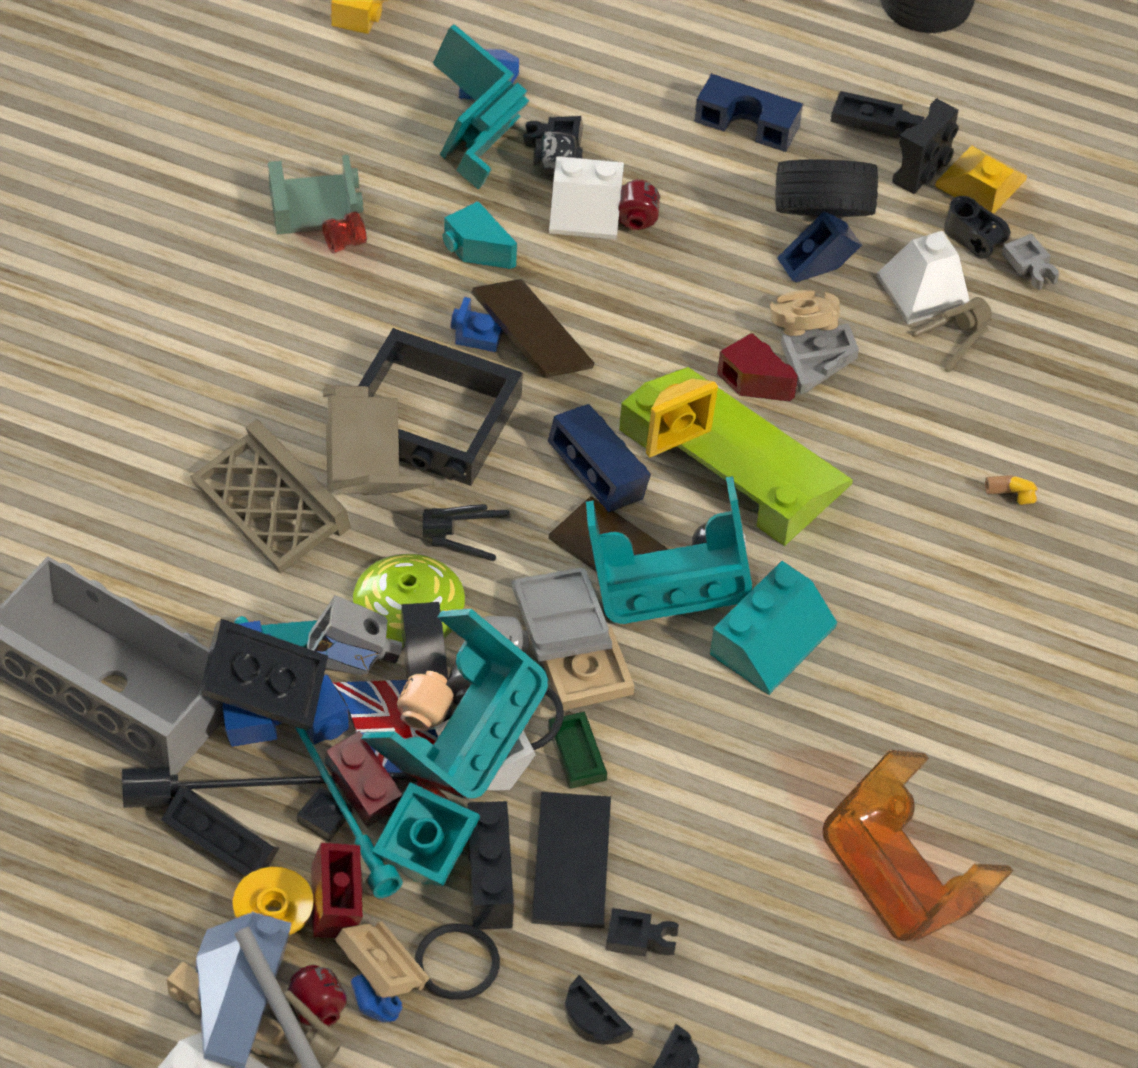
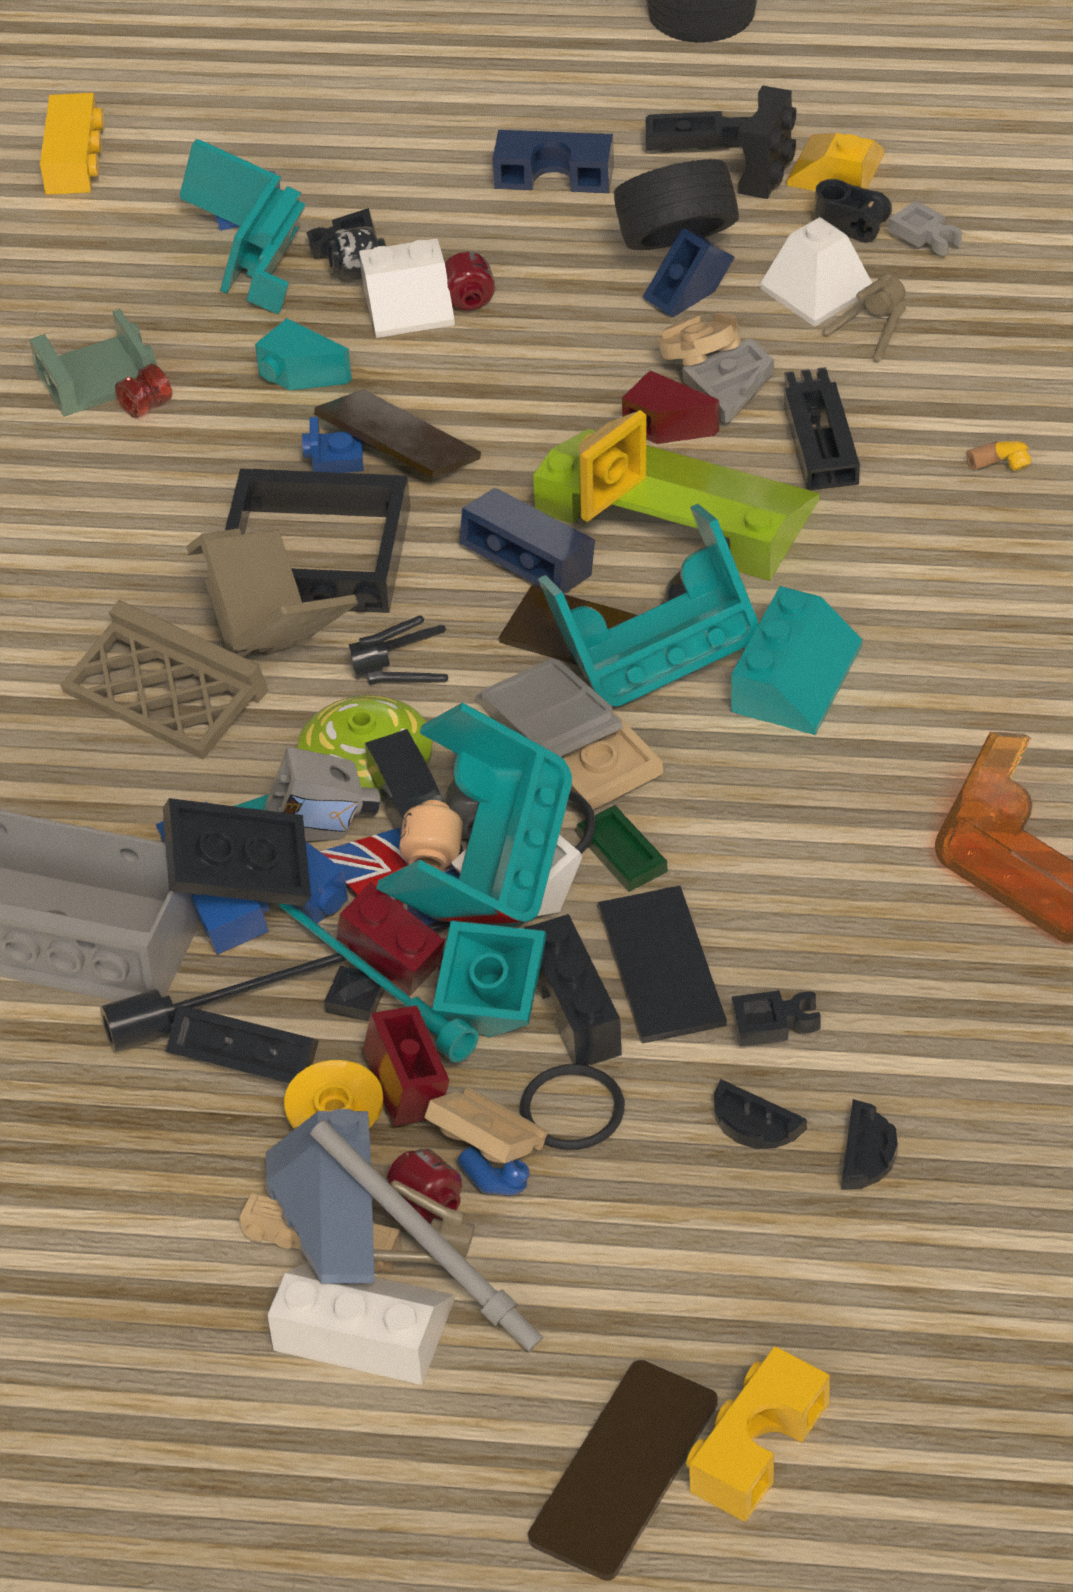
camera: 10 degrees left, 5 degrees down
none -> black hinge [784,367,860,491]

